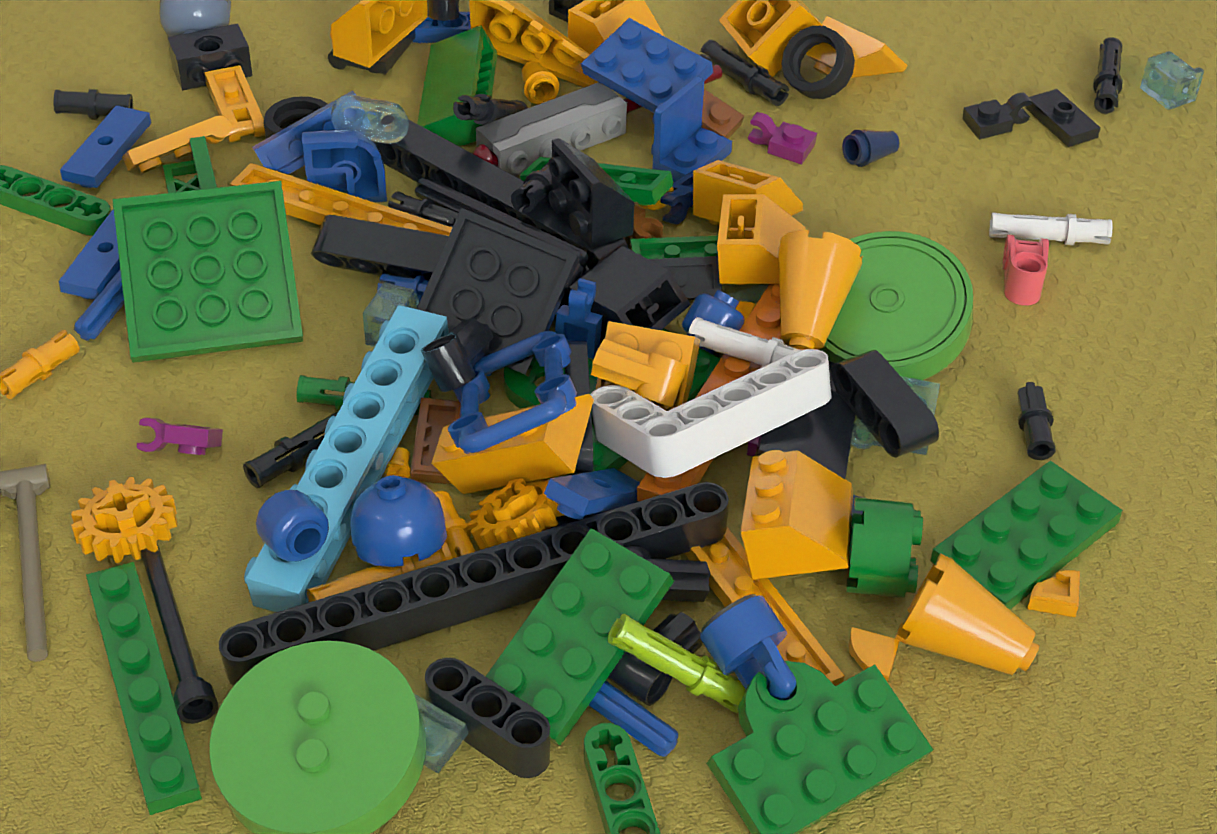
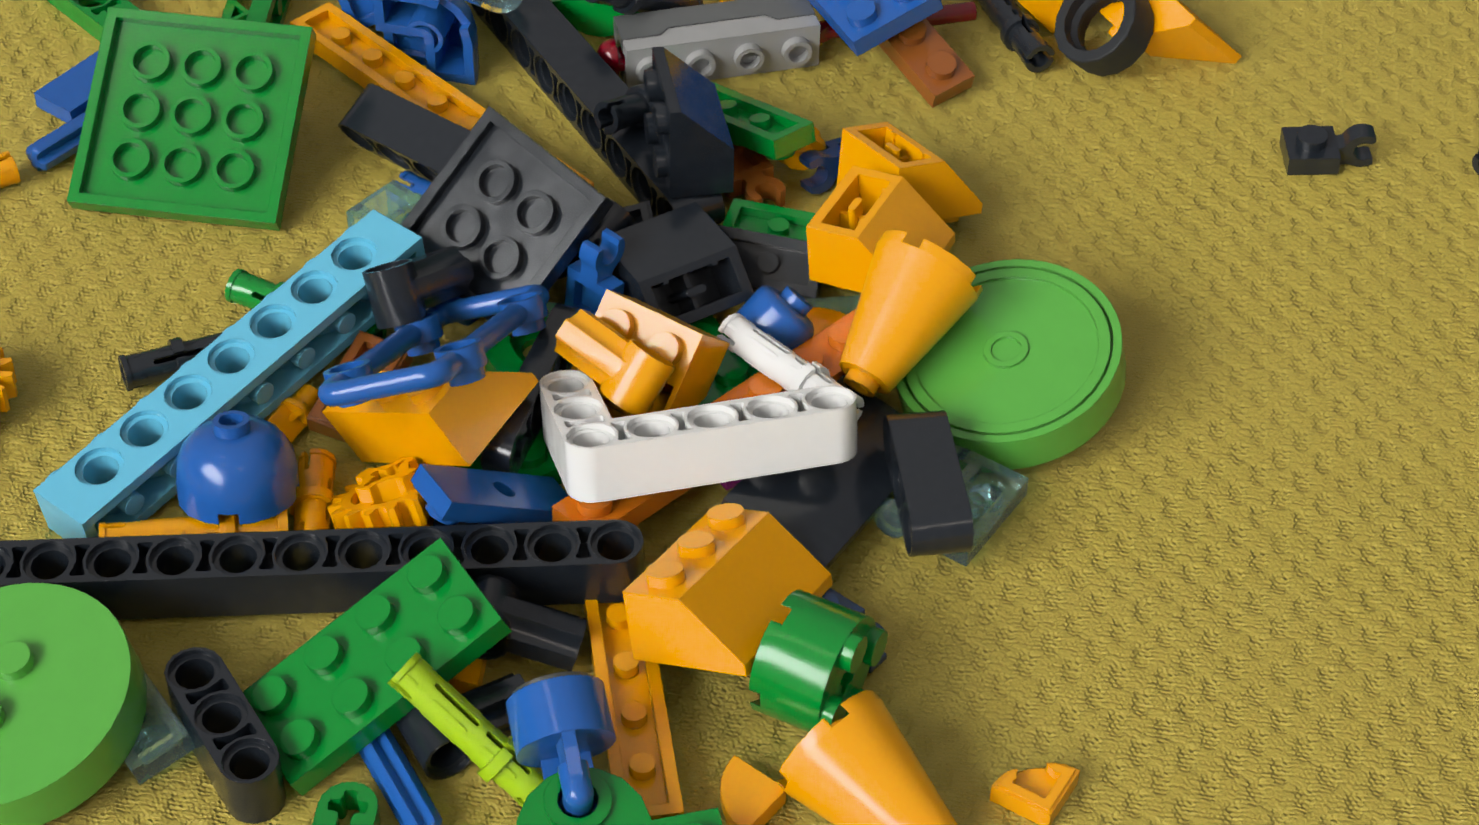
camera: 20 degrees right, 0 degrees up
magenta plate [137,418,223,455] -> none
blue head [256,490,329,562] -> none
black axle [388,191,459,228] -> none
black axle [414,177,589,270] -> none
blue bracket [651,76,732,182] -> none
magenta plate [748,112,817,165] -> none
dark blue cone [842,130,900,167] -> none
green plate [930,460,1123,609] -> none
white pin [989,213,1112,245] -> none
coral piece [1002,234,1049,305] -> none
black axle [1017,382,1056,460] -> none
black plate [1025,89,1101,147] -> none

